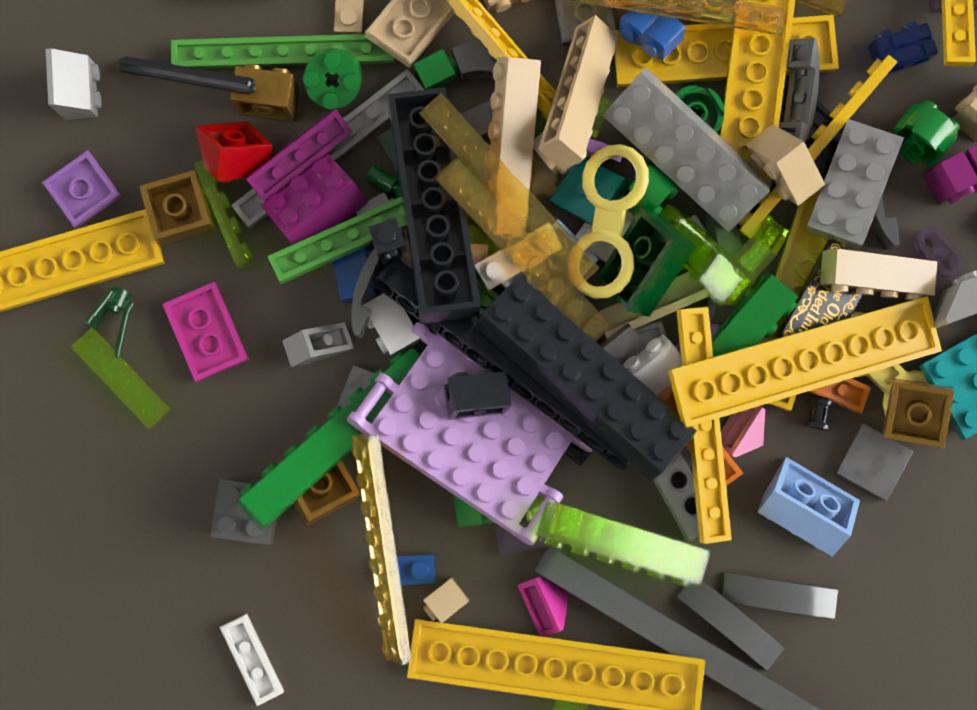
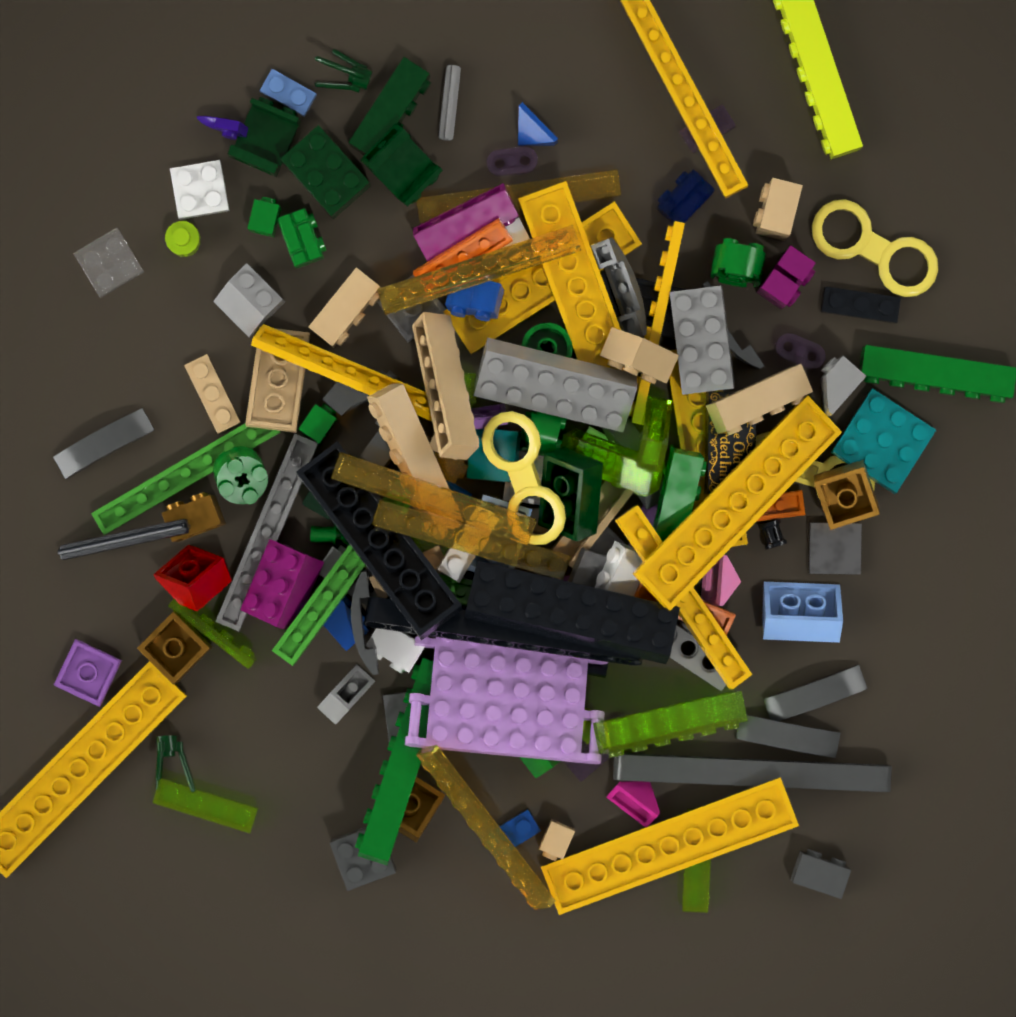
camera: 25 degrees left, 5 degrees up
slope [46,49,102,120] -> none
dark pink plate [162,281,249,382] -> none
white tile [219,614,284,706] -> none
magenta plate [245,109,353,201] -> none
black brick [368,218,407,261] -> none
black brick [443,369,512,420] -> none

